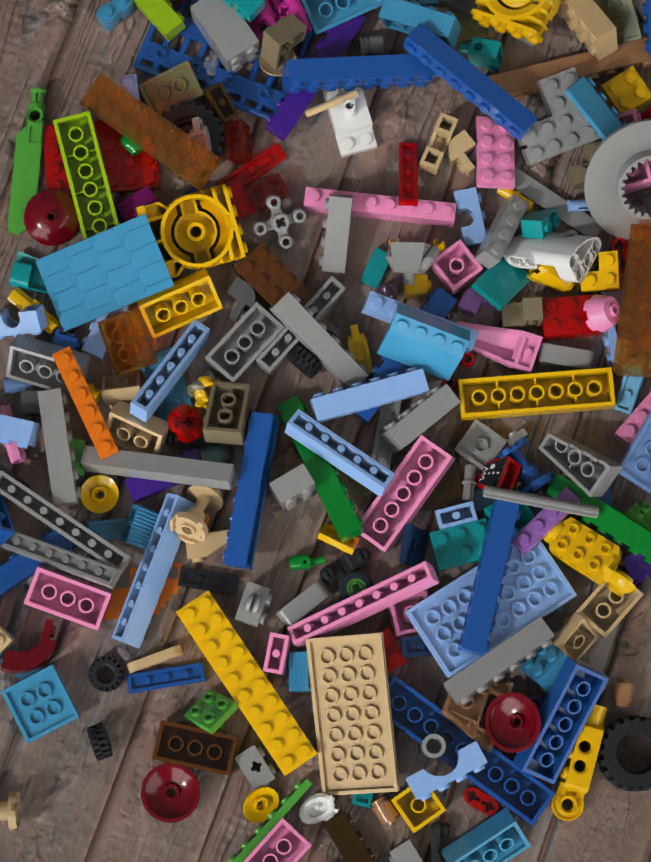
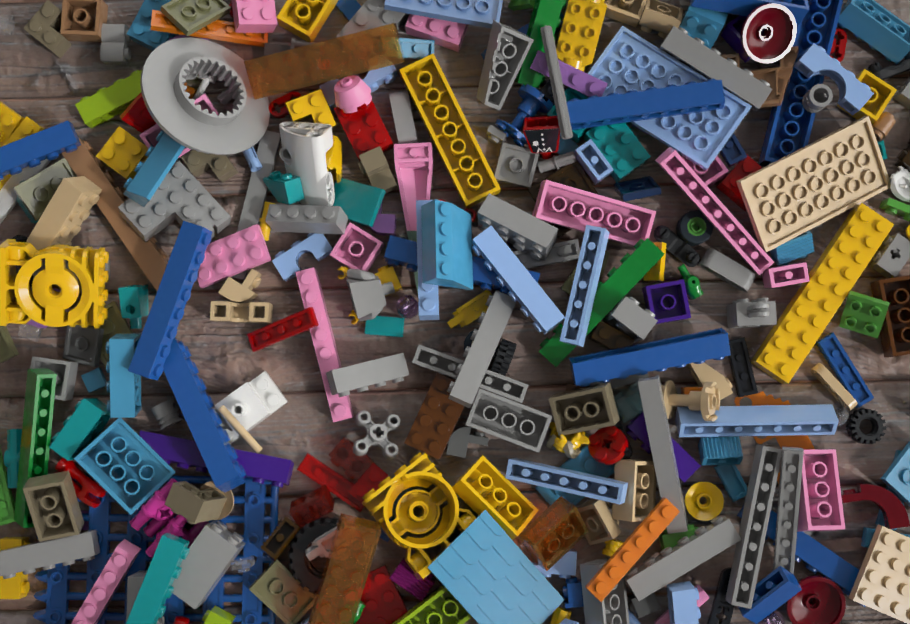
camera: 110 degrees left, 5 degrees up
none -> dark purple brick [642,279,691,325]

